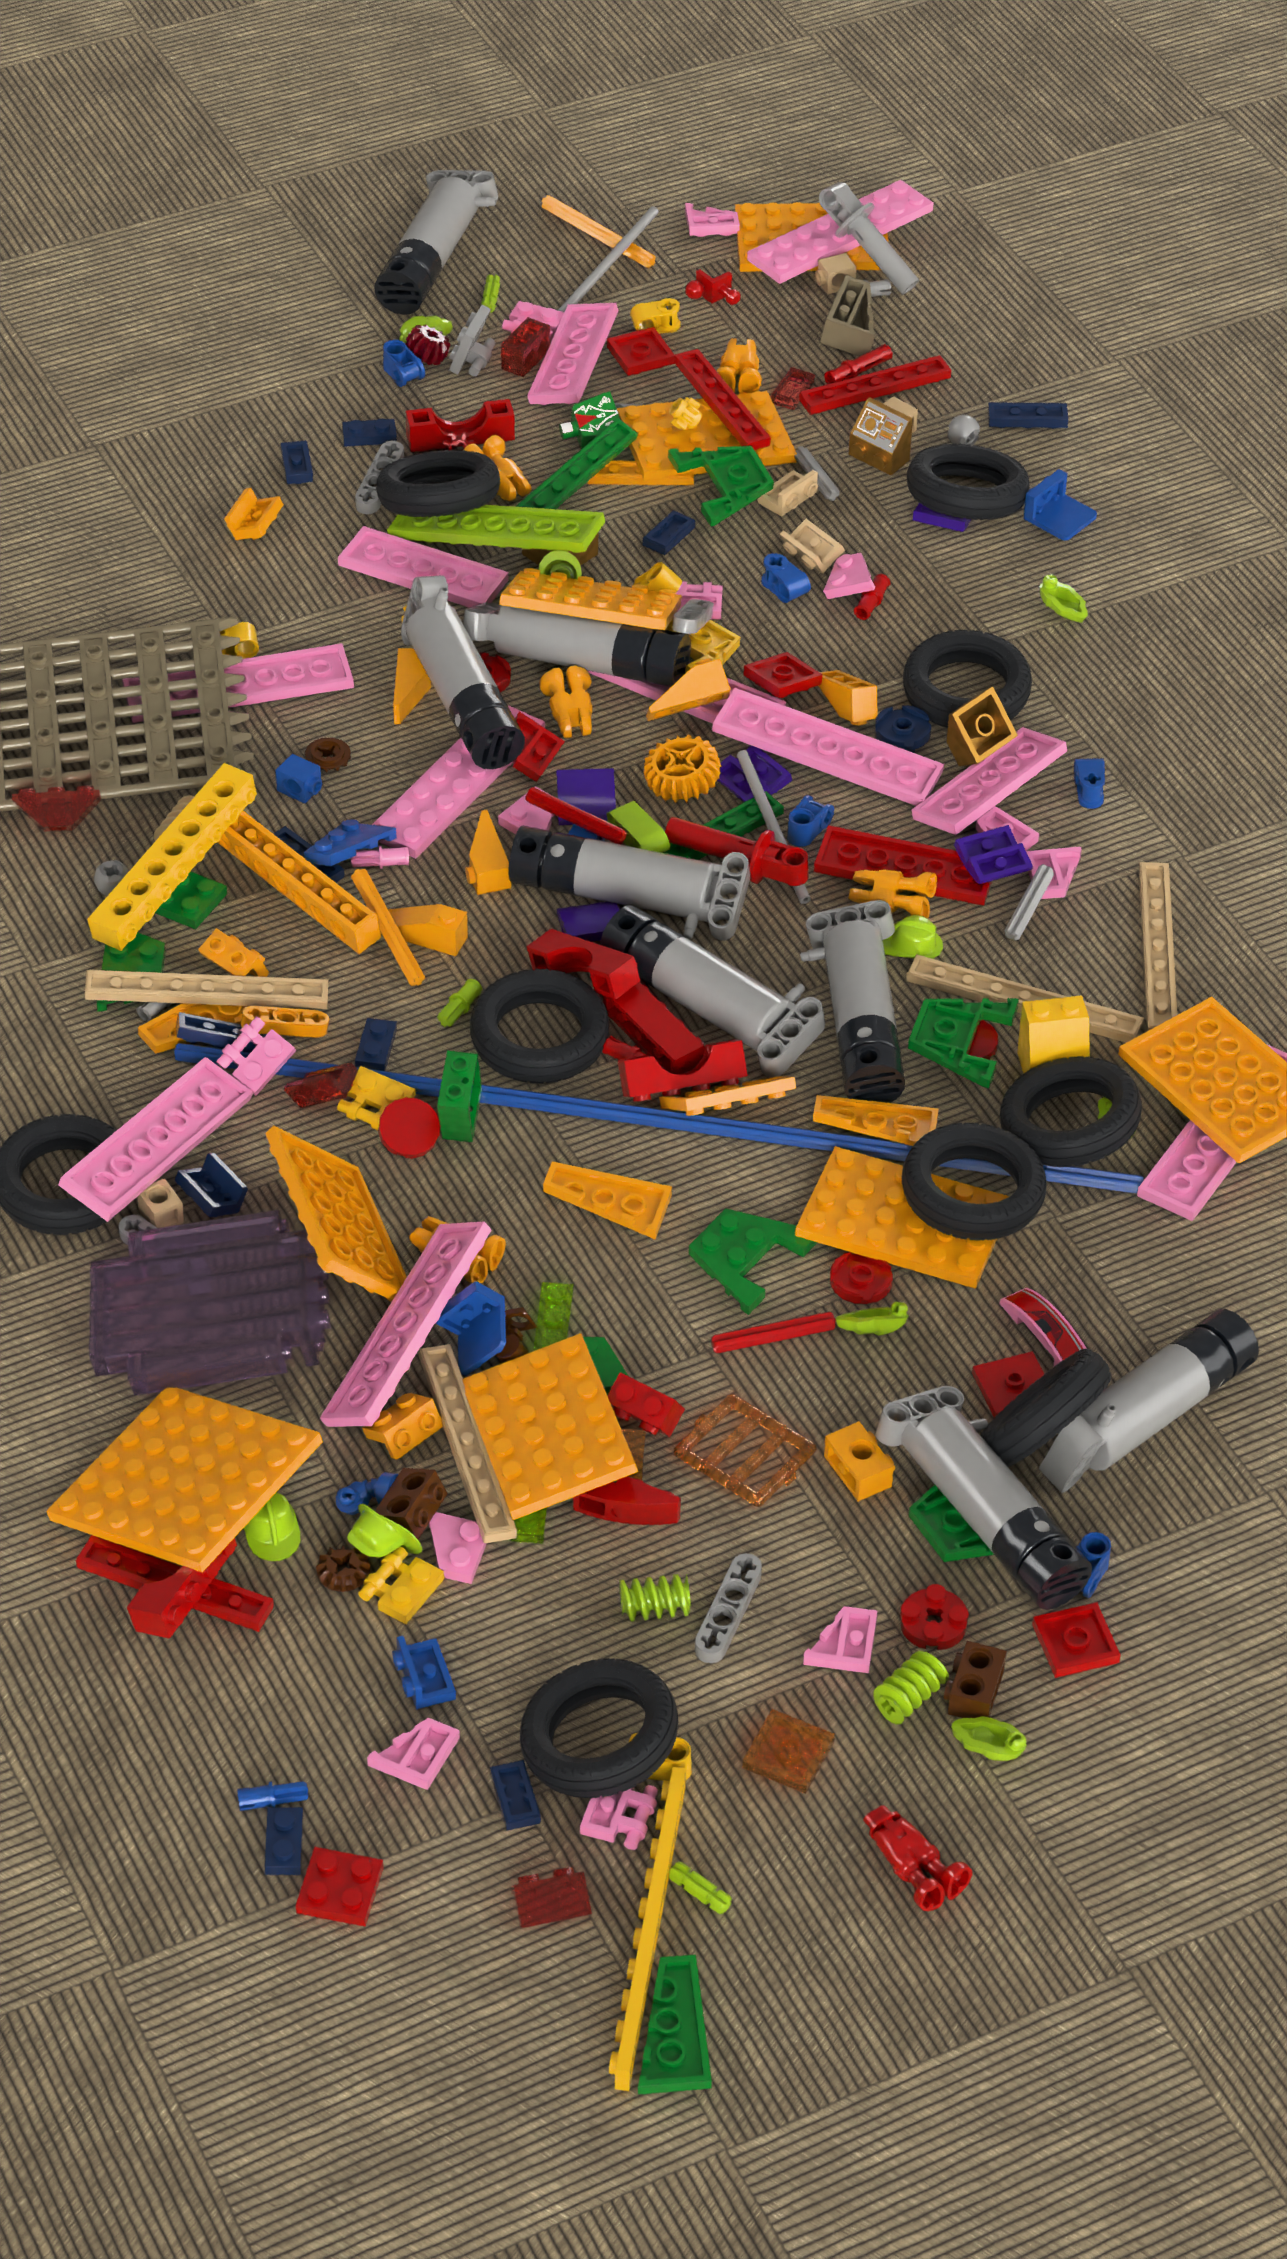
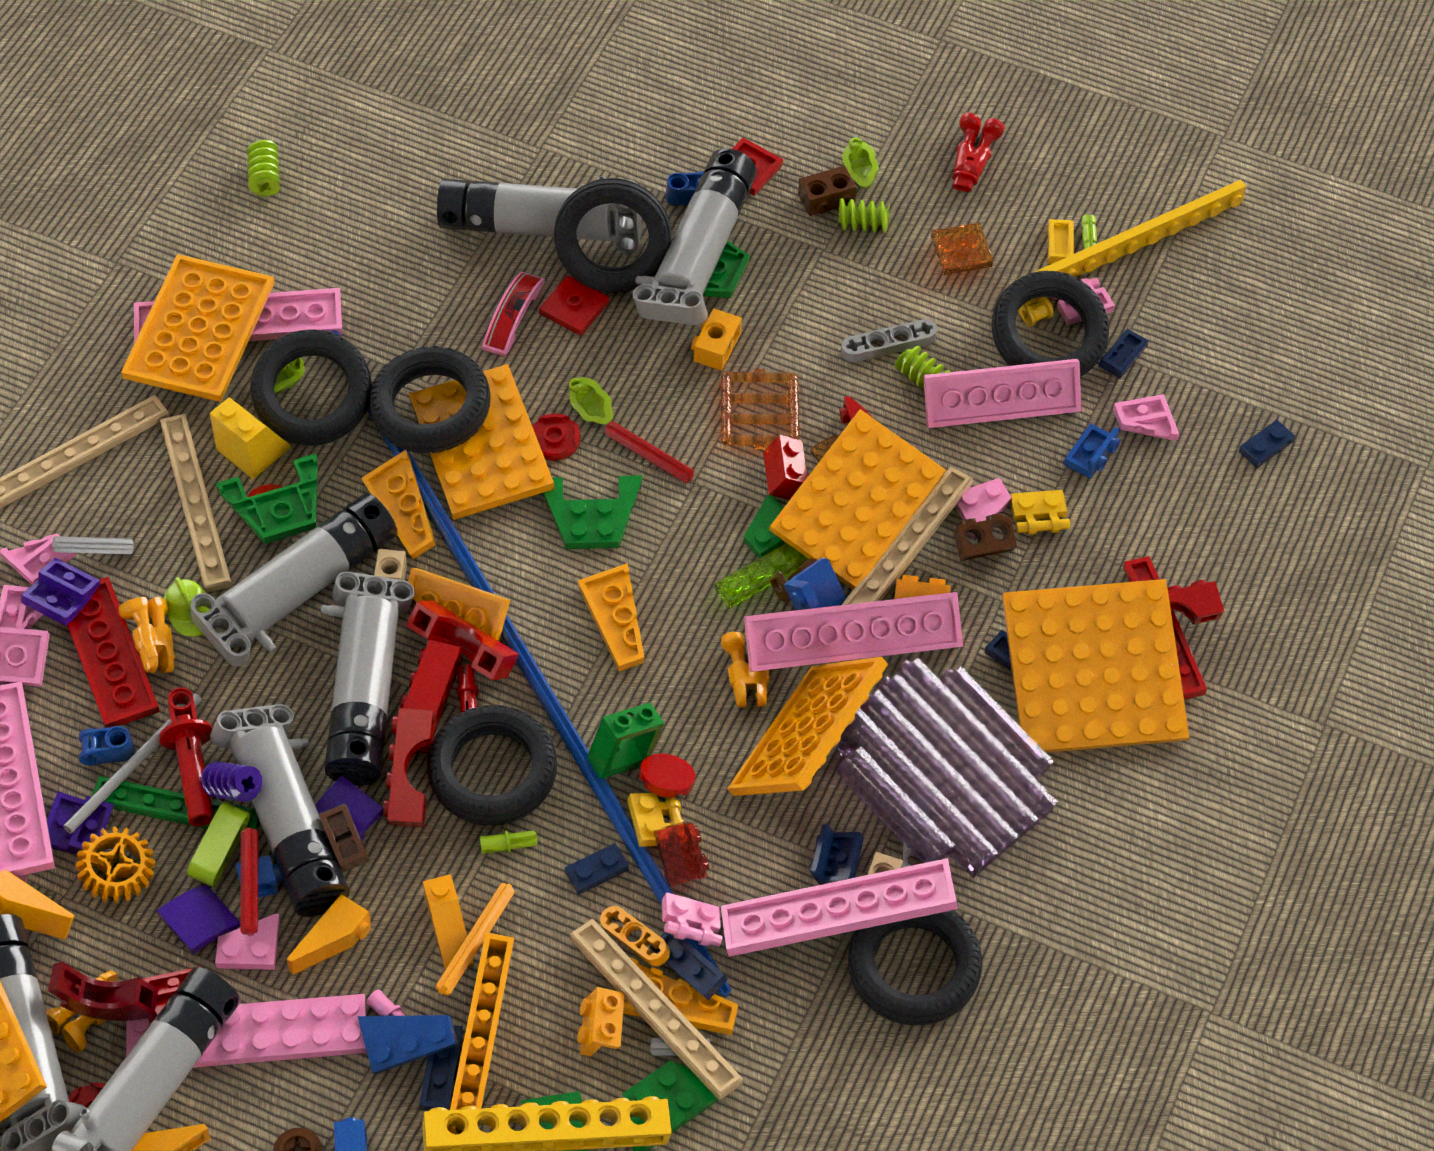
camera: 130 degrees left, 10 degrees up
blue axle [237,1781,308,1812] -> none
red plate [296,1847,384,1927] -> none
reddish brown gear [316,1544,371,1592] -> none
blue arm [335,1472,399,1515] -> none
lime piece [347,1504,422,1558] -> none
clear red bracket [510,1867,592,1929] -> none
green wing [638,1954,712,2094] -> none
bright pink wing [803,1606,878,1673] -> none
red plate [900,1584,969,1650] -> none
none -> dark red arch [48,962,159,1021]
none -> dark purple piece [201,762,262,802]
none -> reddish brown brick [318,803,370,873]
none -> tan brick [374,549,407,581]
none -> bright pink plate [924,359,1081,428]
none -> yellow tile [1048,219,1074,264]

